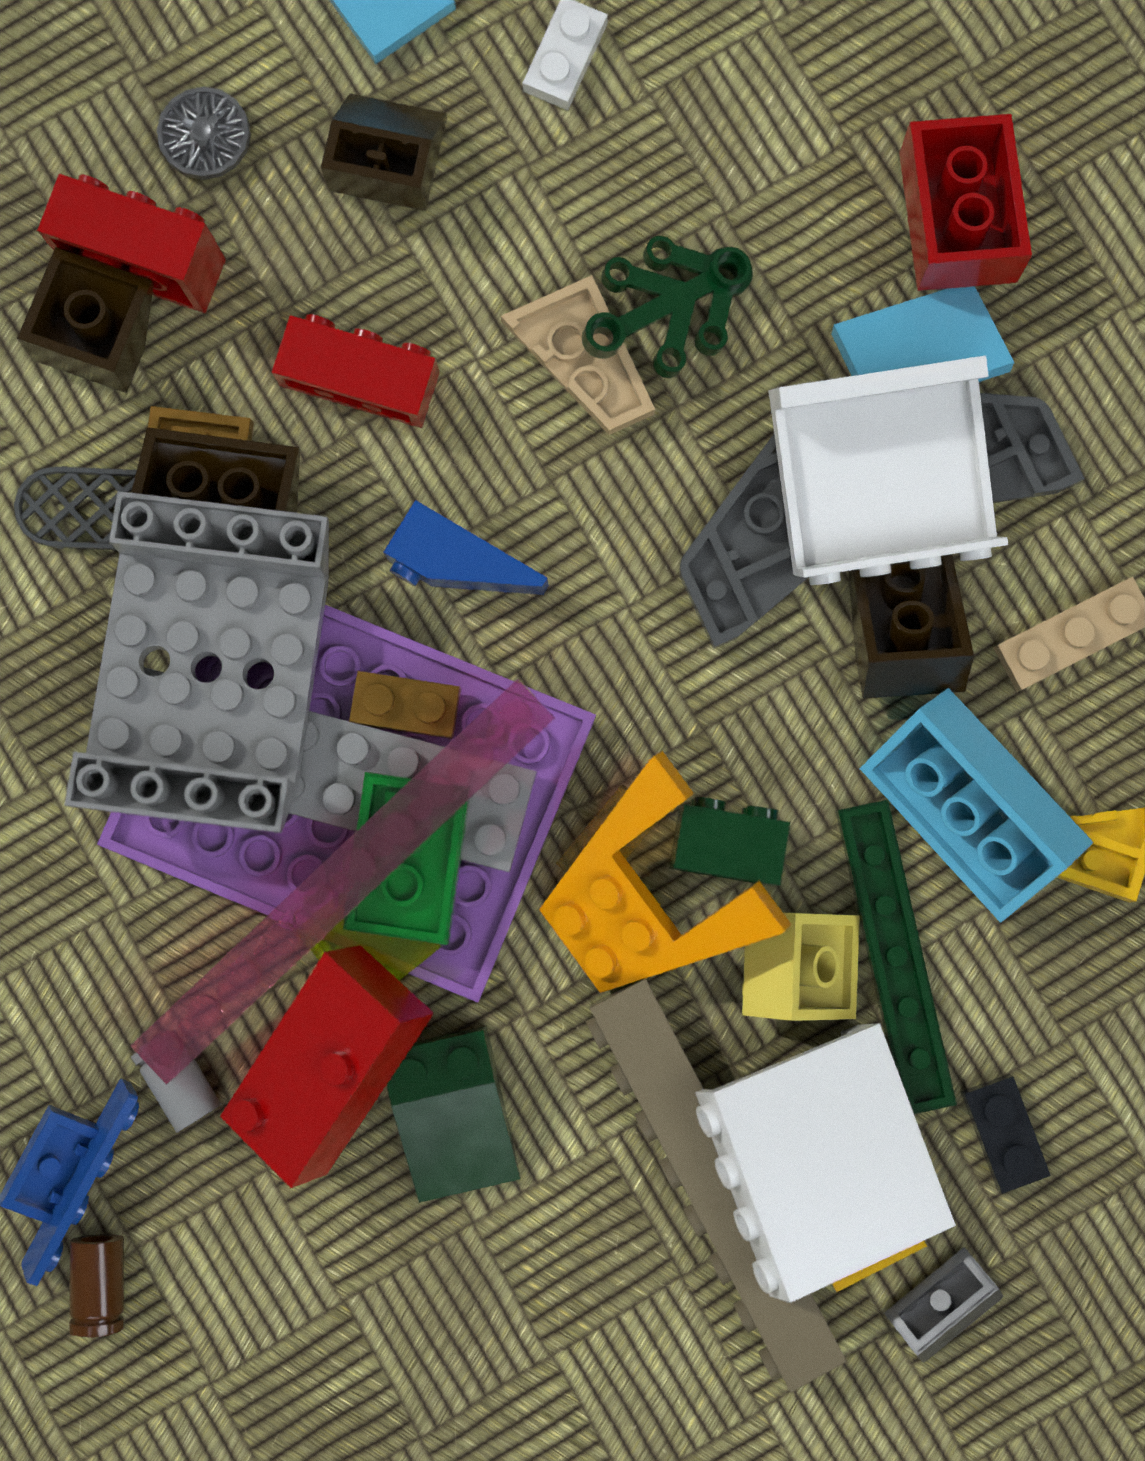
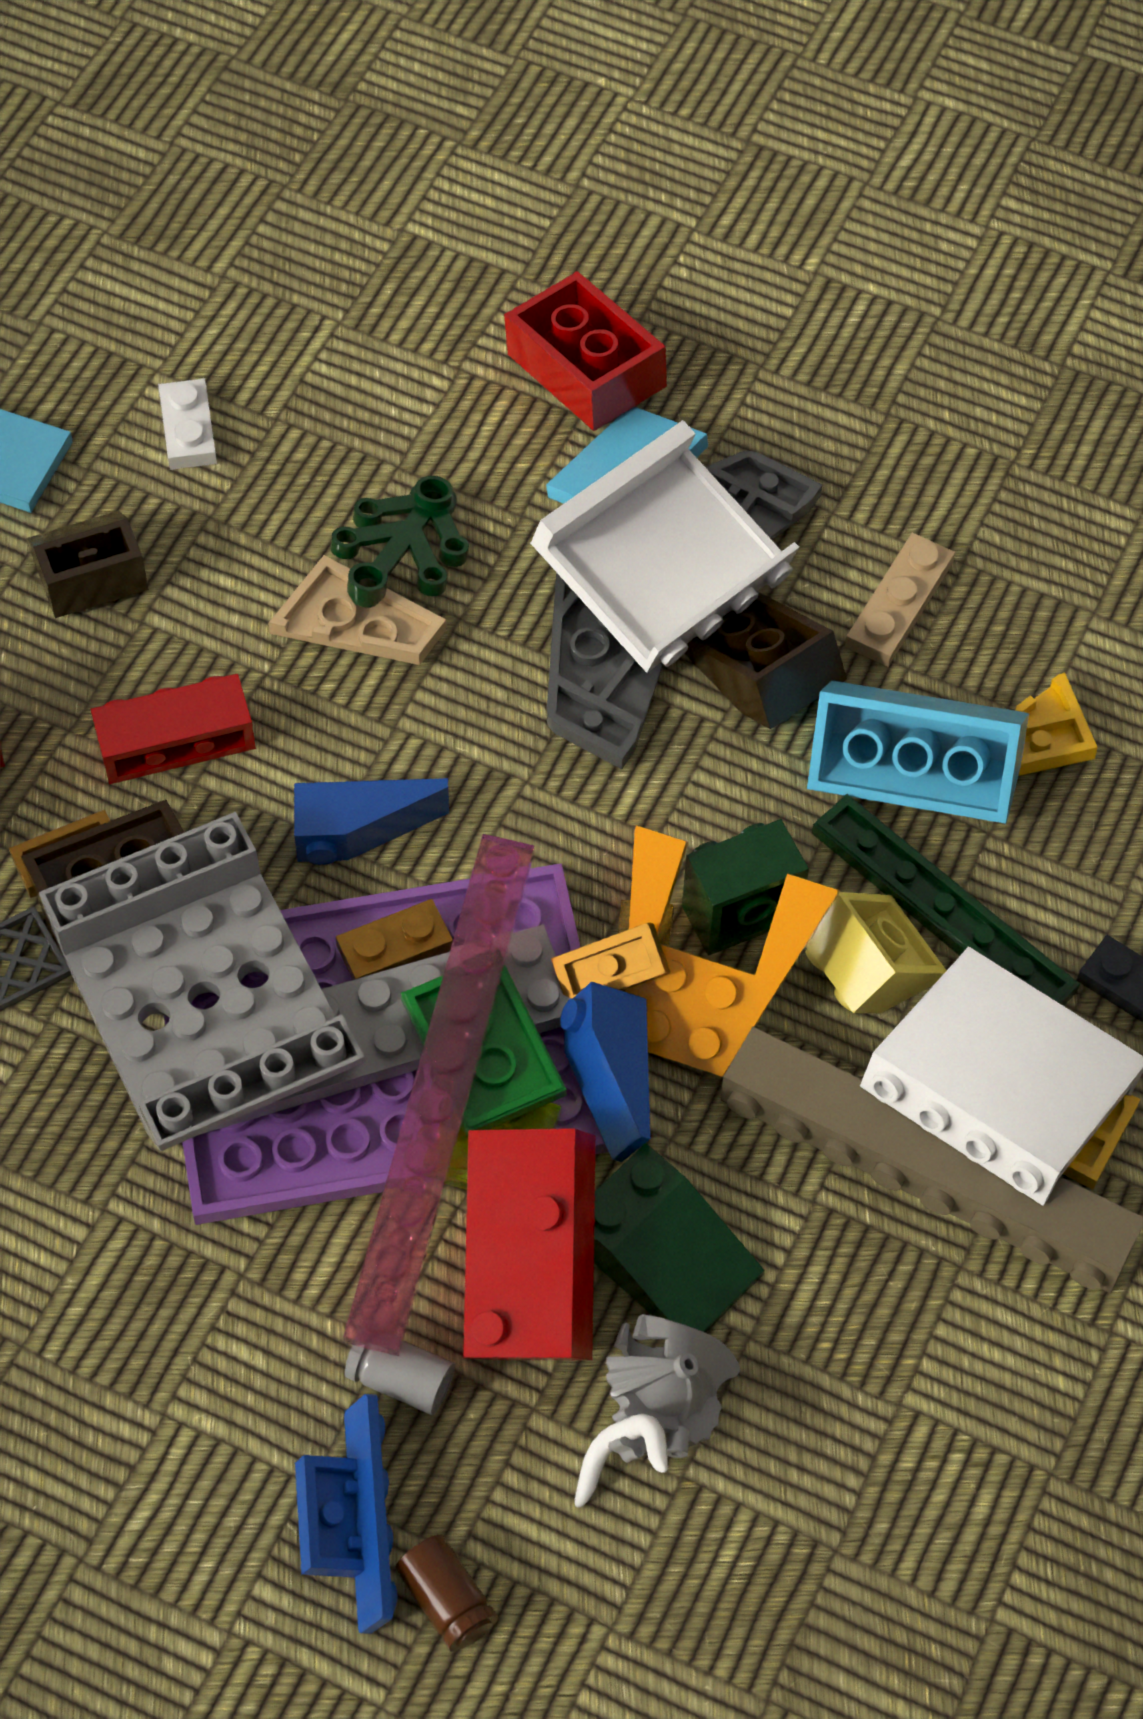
camera: 40 degrees left, 25 degrees down
none -> plate [551,923,670,998]
none -> blue slope [560,981,650,1162]
none -> light grey helmet [574,1314,740,1508]

